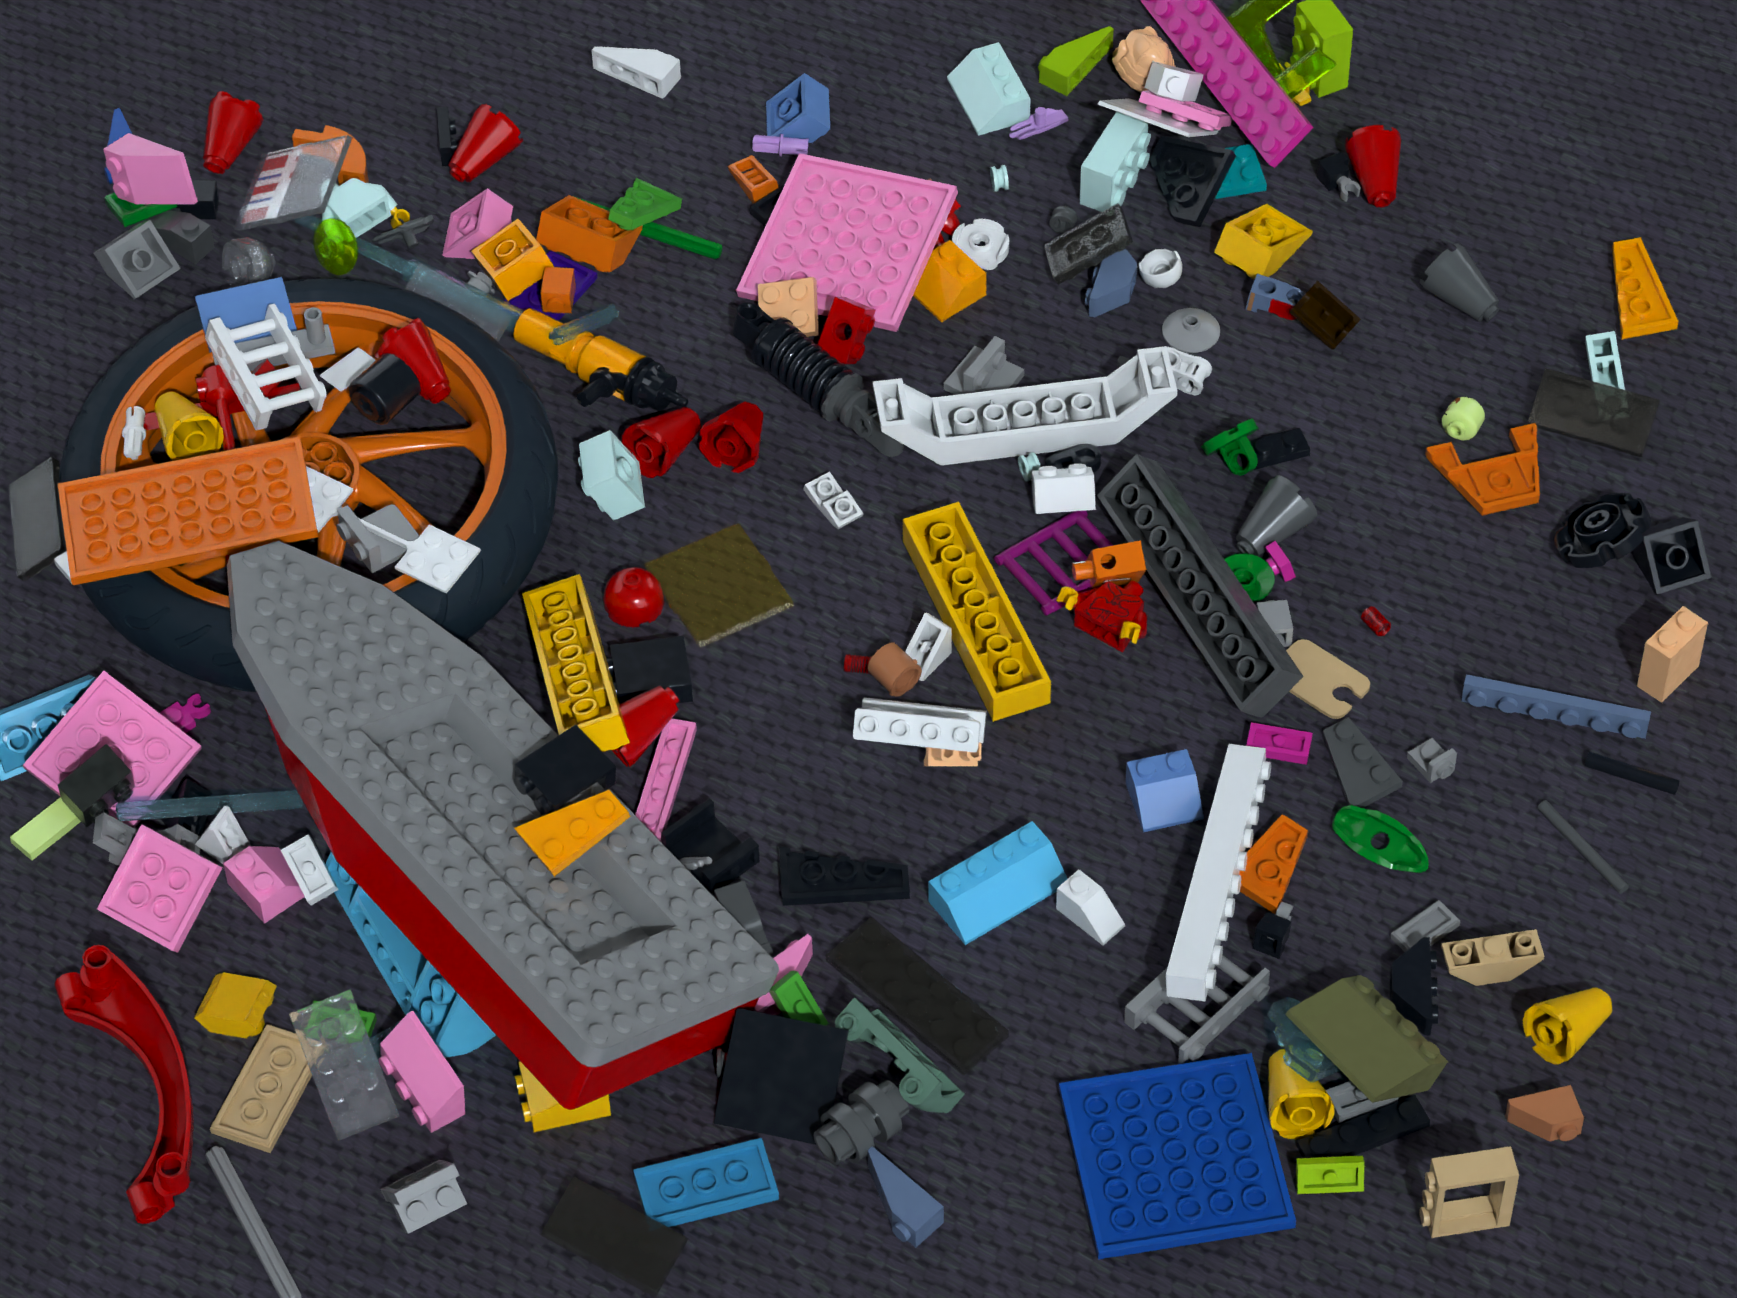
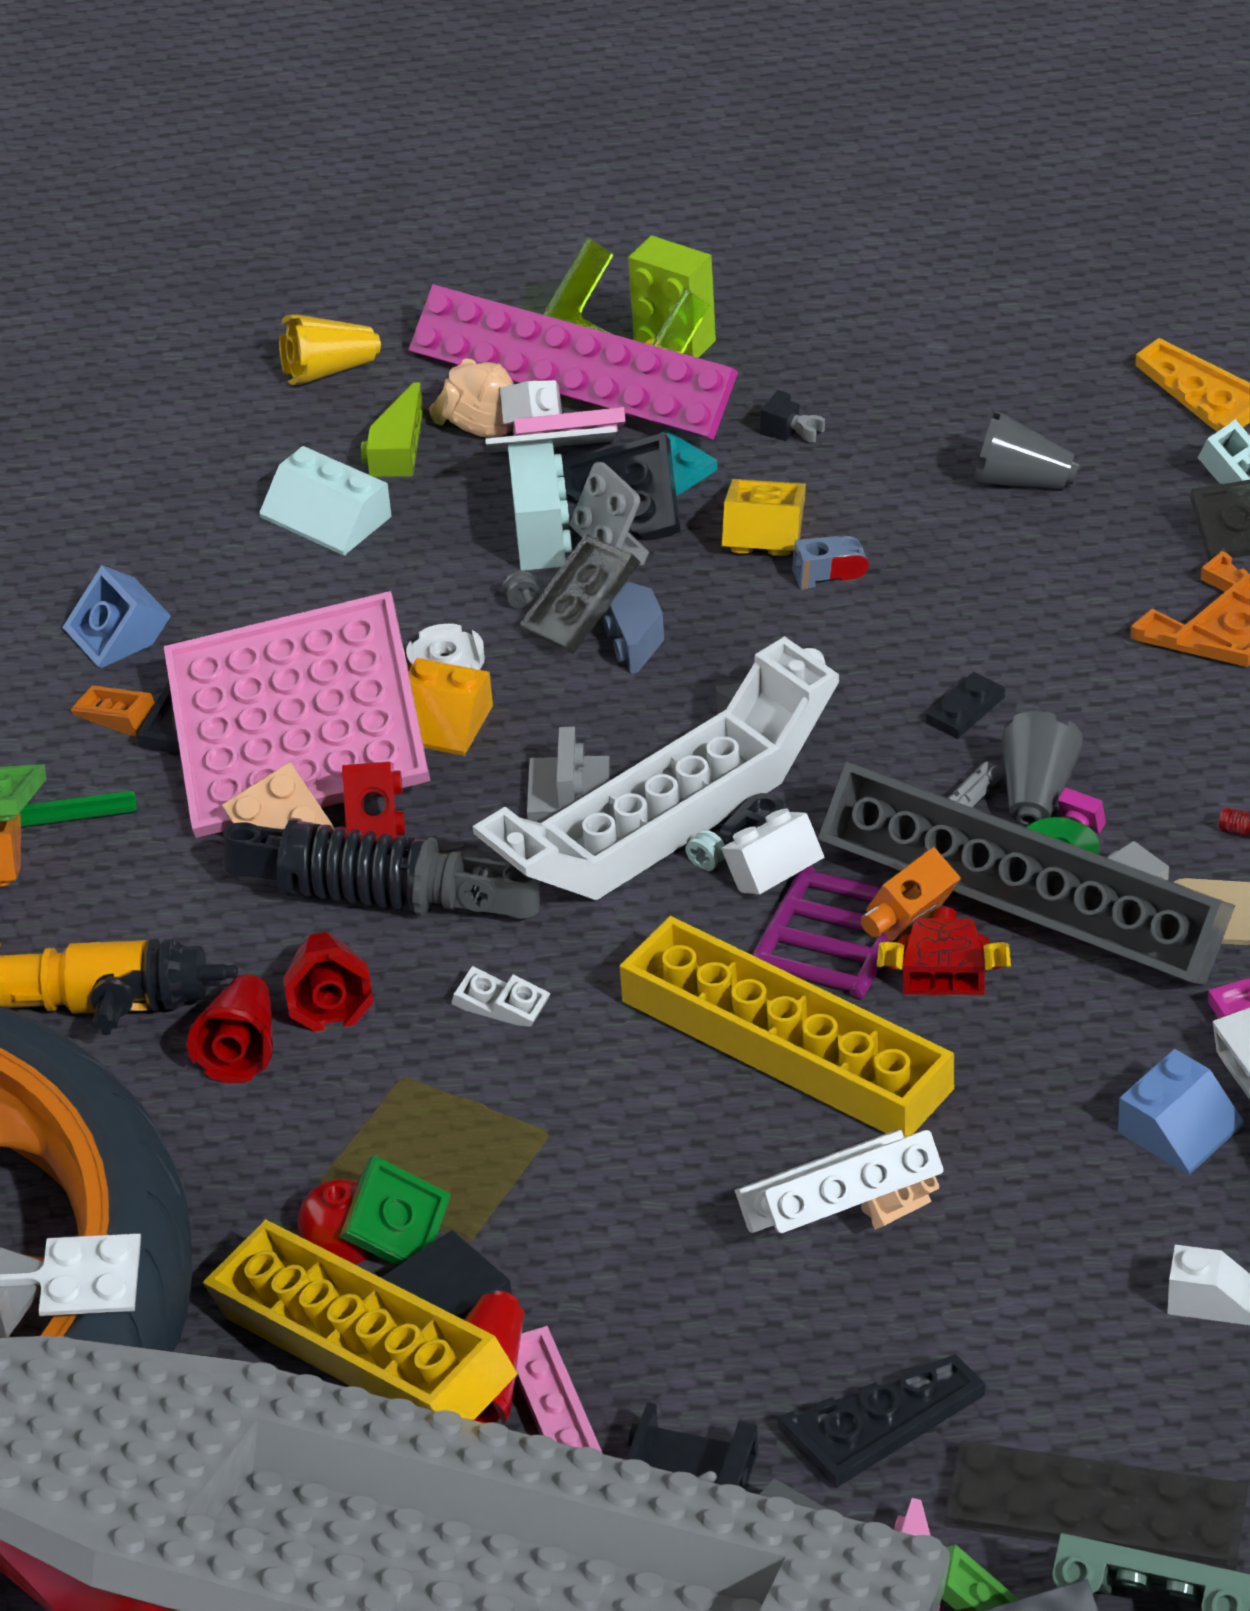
camera: 30 degrees left, 10 degrees down
black panel [514,725,616,816] -> none
light orange wing [514,790,631,877] -> none
clear light blue axle [549,304,619,345] -> none
light aqua brick [578,430,645,520] -> none
lavender axle [752,134,809,157] -> none
red piece [844,654,872,674] -> none
nougat piece [868,643,922,697] -> none
white slope [905,613,952,681] -> none
medium azure slope [928,821,1068,945] -> none
light aqua bush [990,165,1009,192] -> none
lavender piece [1009,107,1068,140] -> none
white hair [1139,249,1183,288] -> none
light grey dish [1162,308,1220,353] -> none
green tile [1202,418,1259,476] -> none
dark brown hinge [1290,280,1361,350] -> none
red cone [1345,125,1401,207] -> none
yellowish green head [1442,397,1485,441] -> none
none -> green tile [339,1155,451,1266]
none -> light grey bracket [569,462,649,567]
none -> light grey axle [948,761,1001,807]

